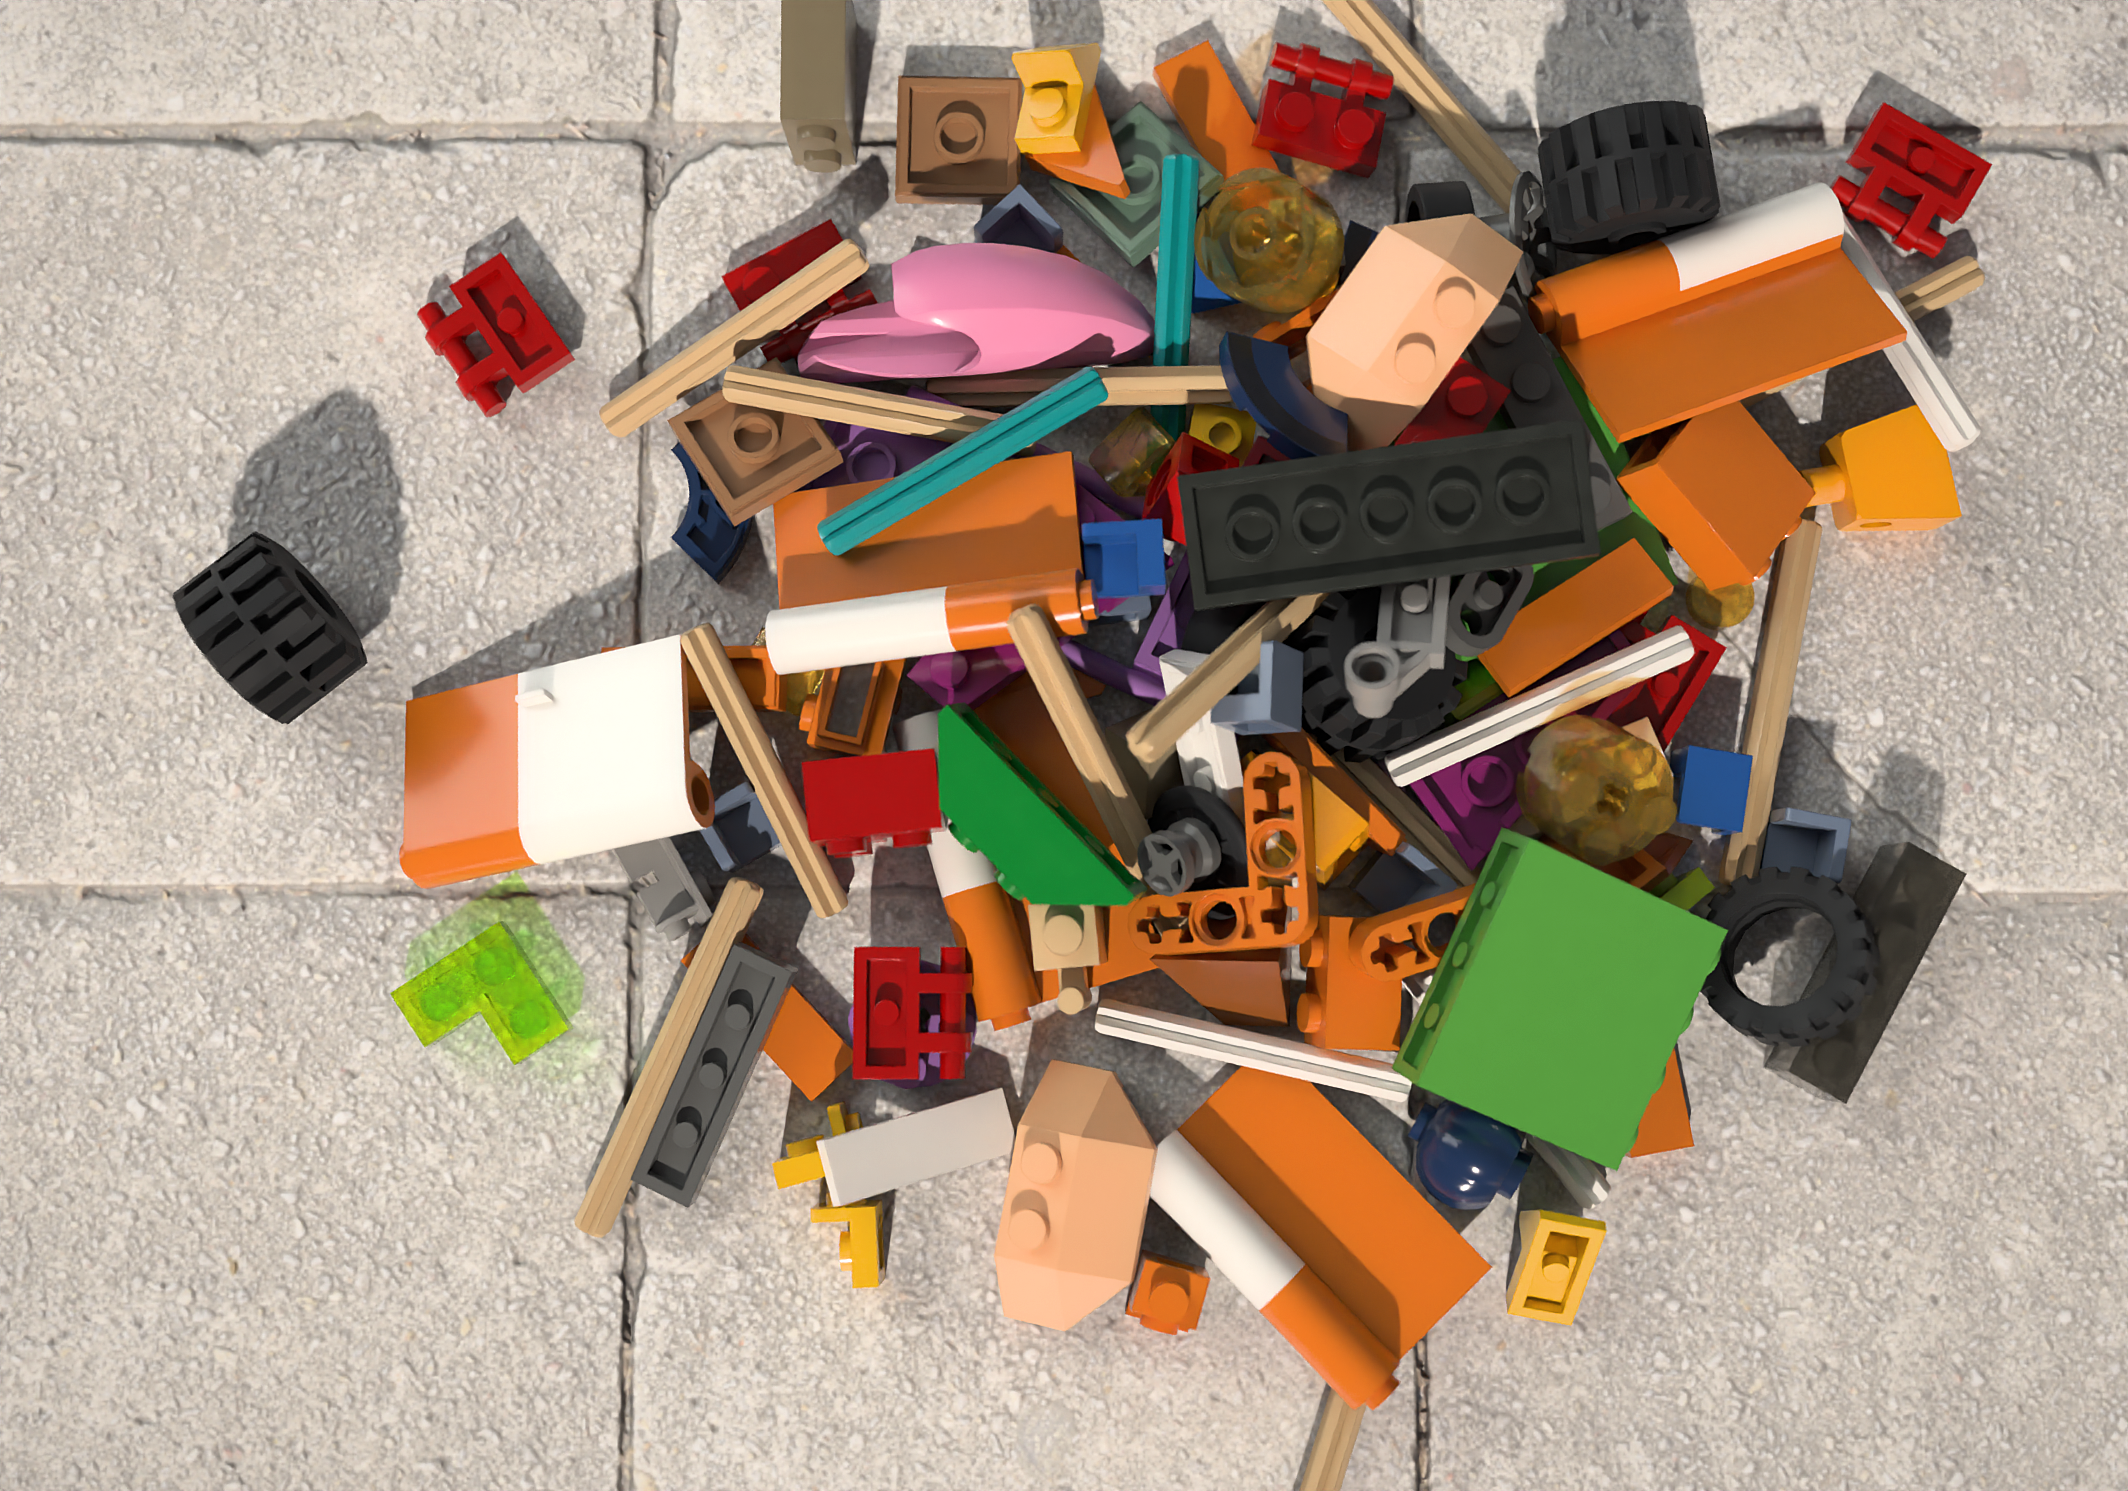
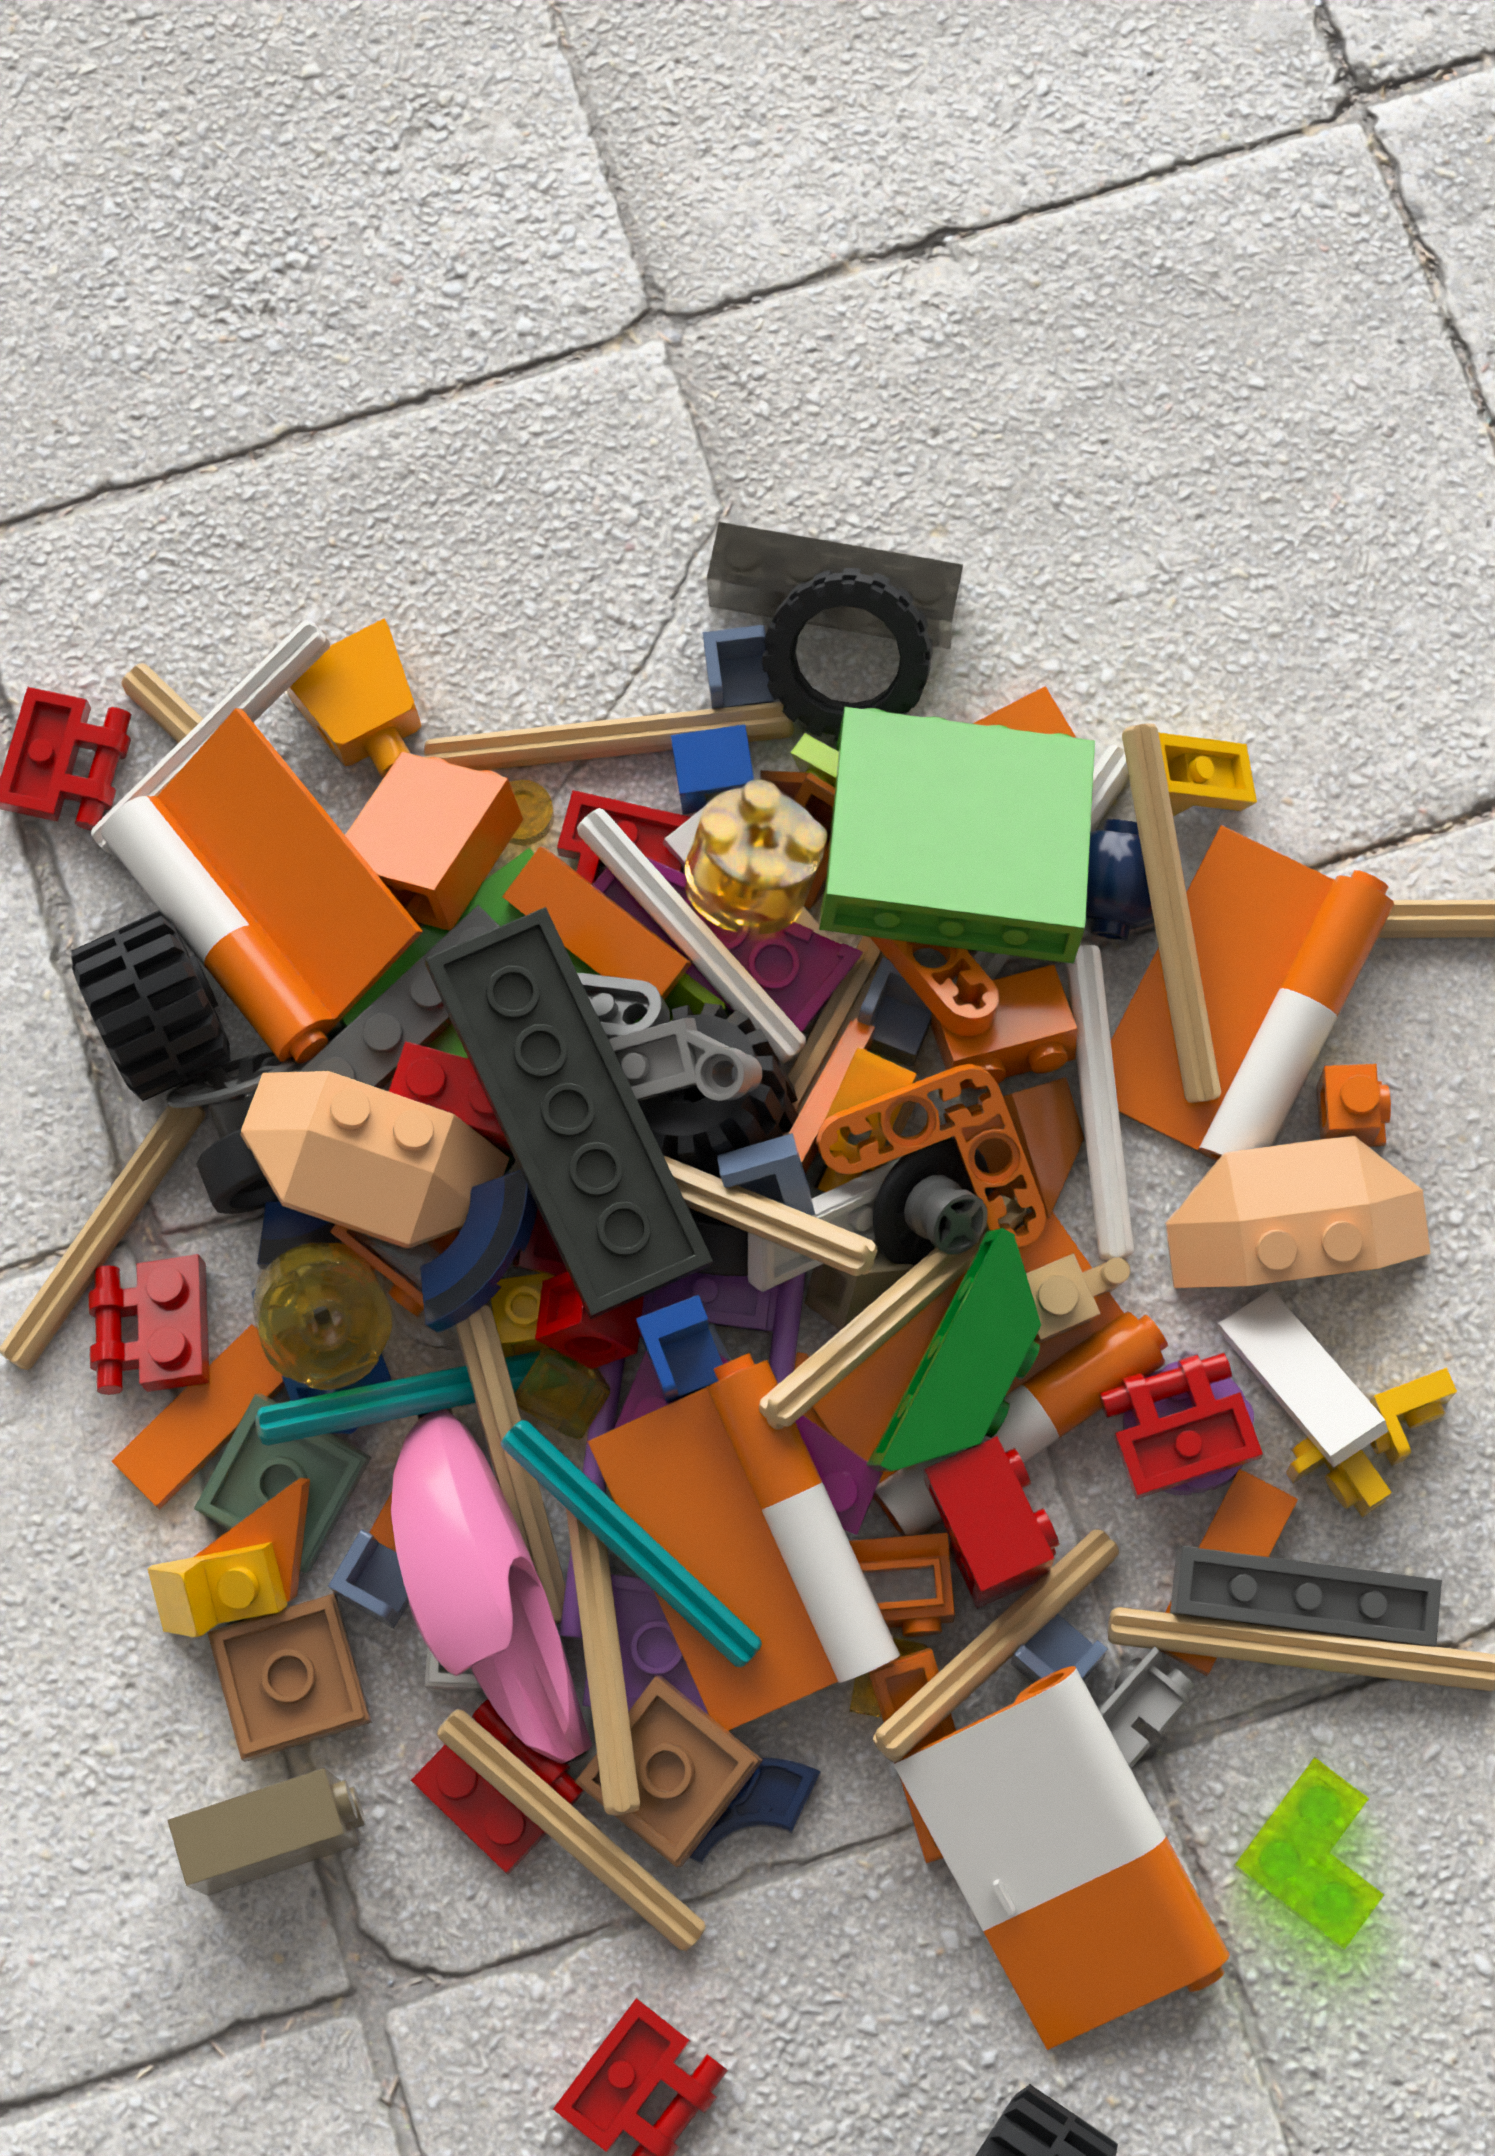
camera: 100 degrees left, 10 degrees down
none -> tan axle [1122,723,1221,1103]

